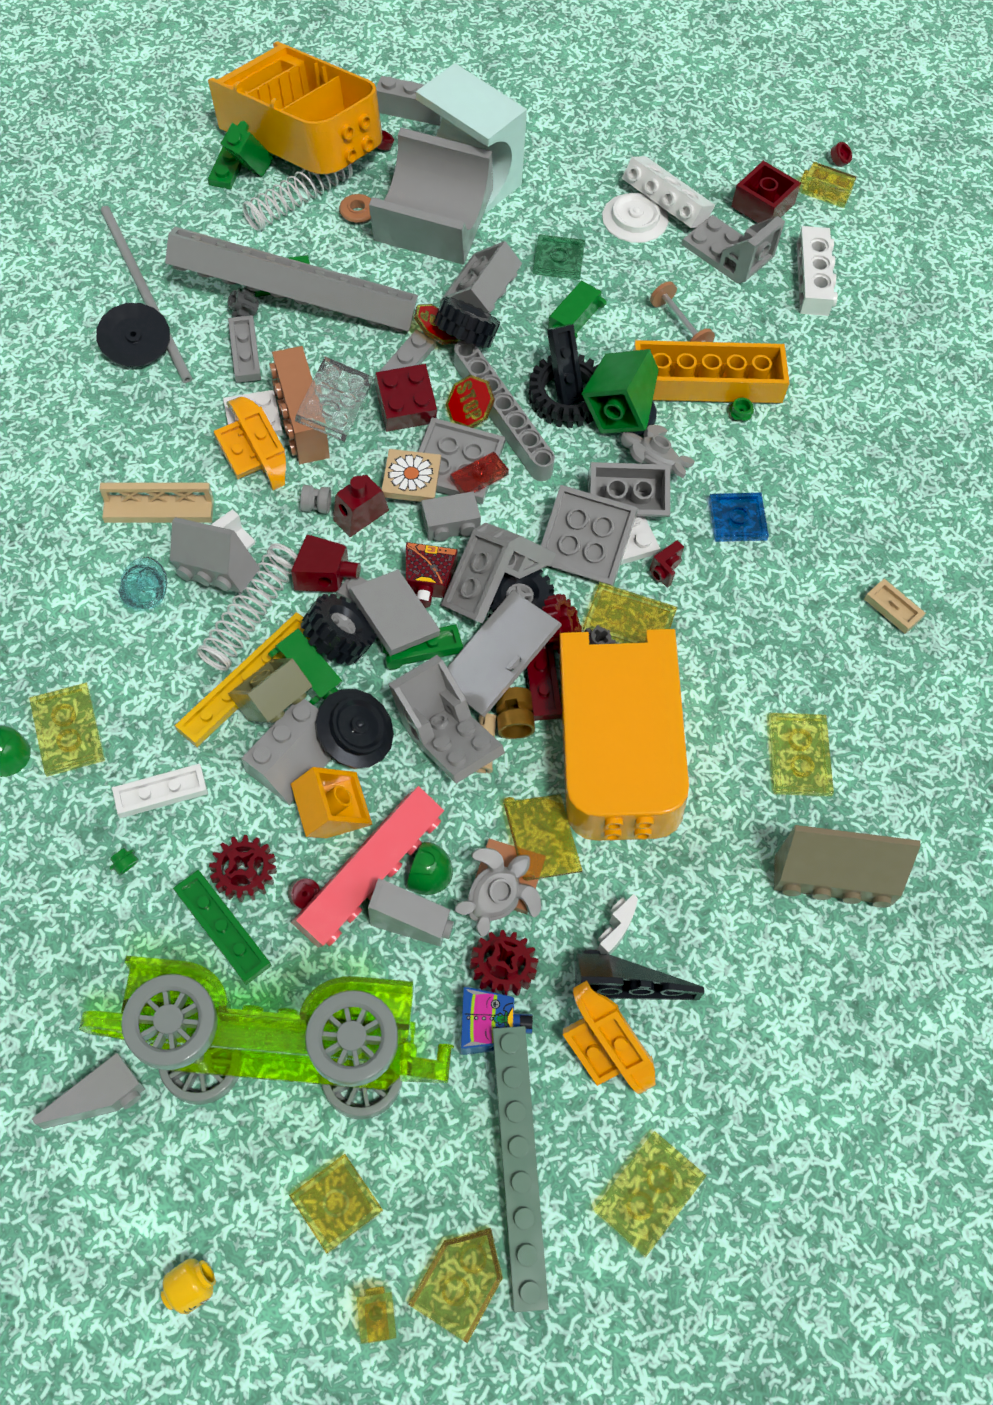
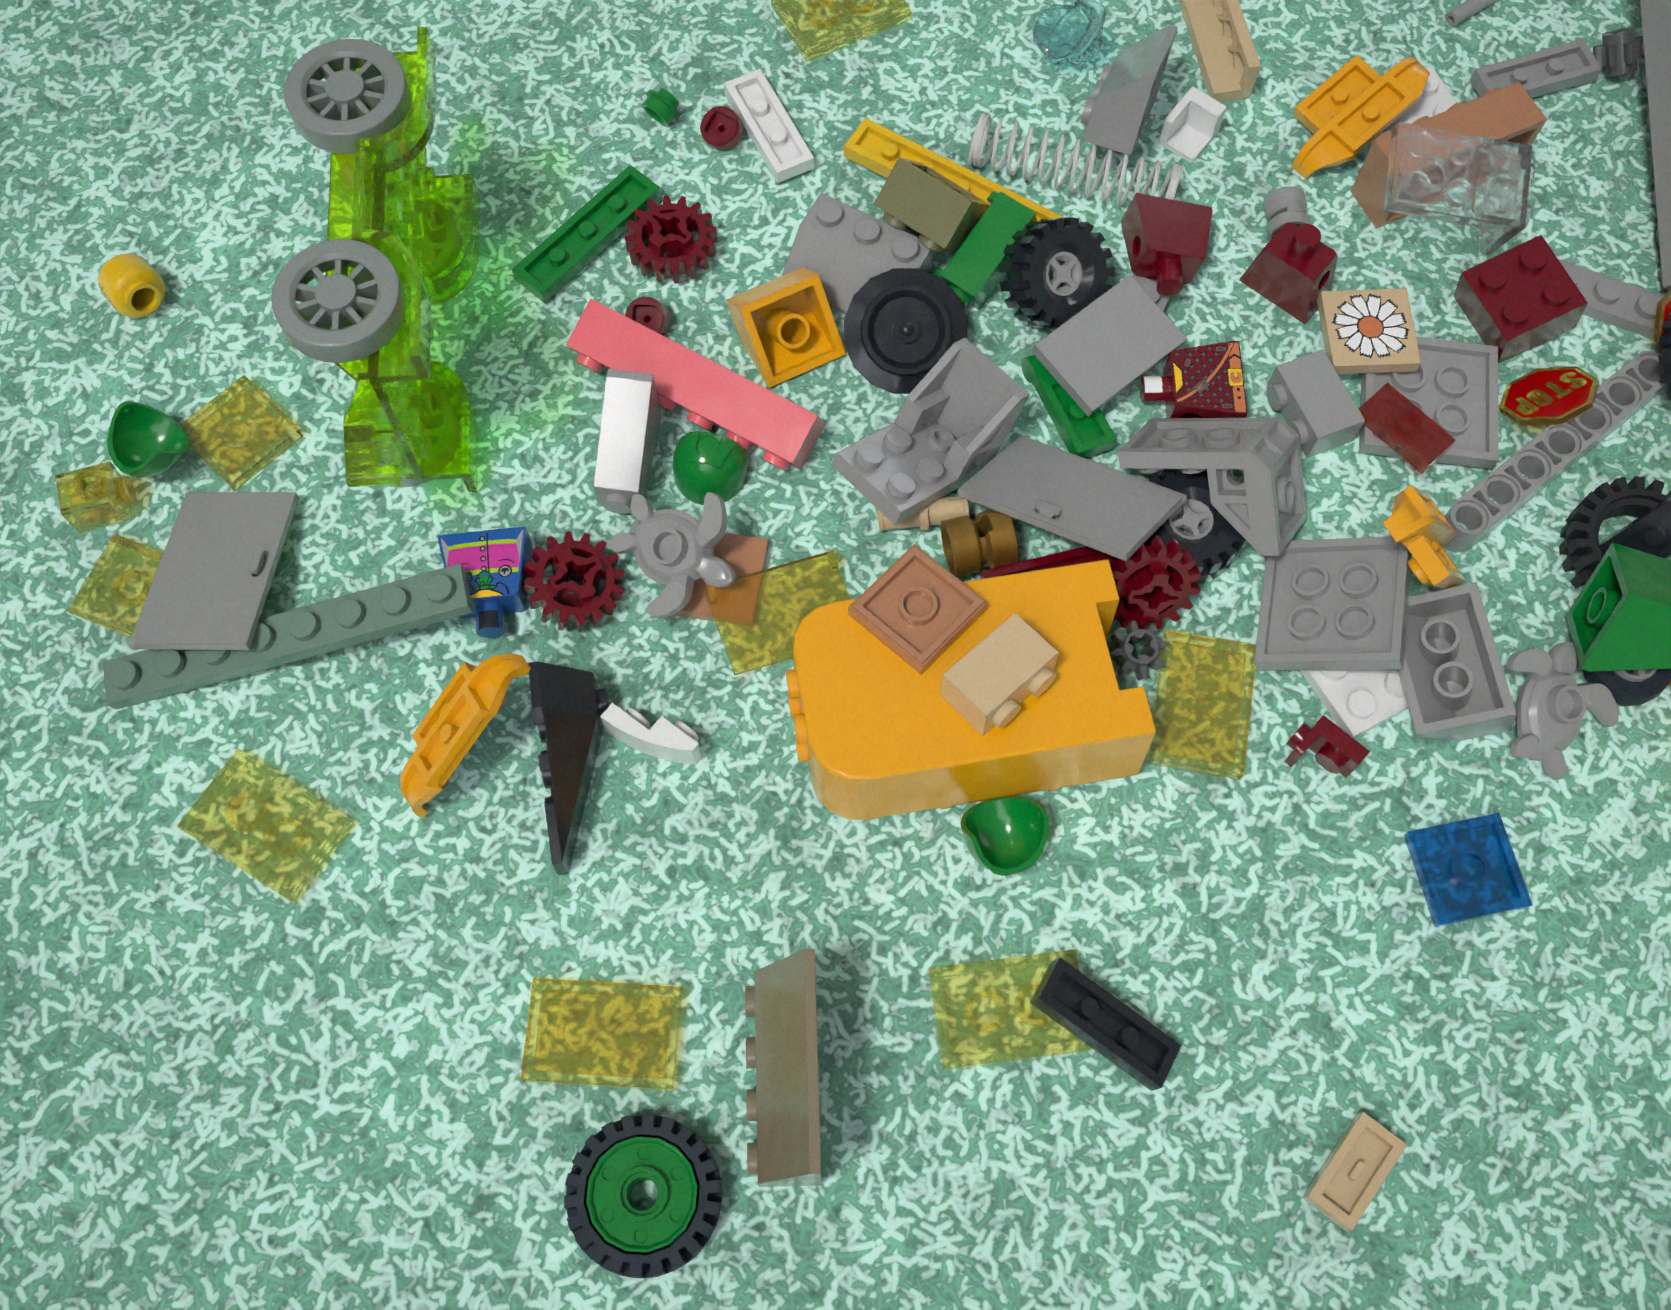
camera: 85 degrees right, 5 degrees up
none -> green helmet [107,401,191,478]
none -> light grey container [129,492,299,650]
none -> clear yellow tile [520,978,684,1092]
none -> wheel [564,1114,722,1278]
none -> dark red tile [700,106,744,151]
none -> nougat tile [848,544,988,675]
none -> tan brick [940,613,1059,736]
none -> green helmet [960,796,1049,876]
none -> black plate [1030,957,1181,1091]
none -> light orange plate [1382,485,1466,589]

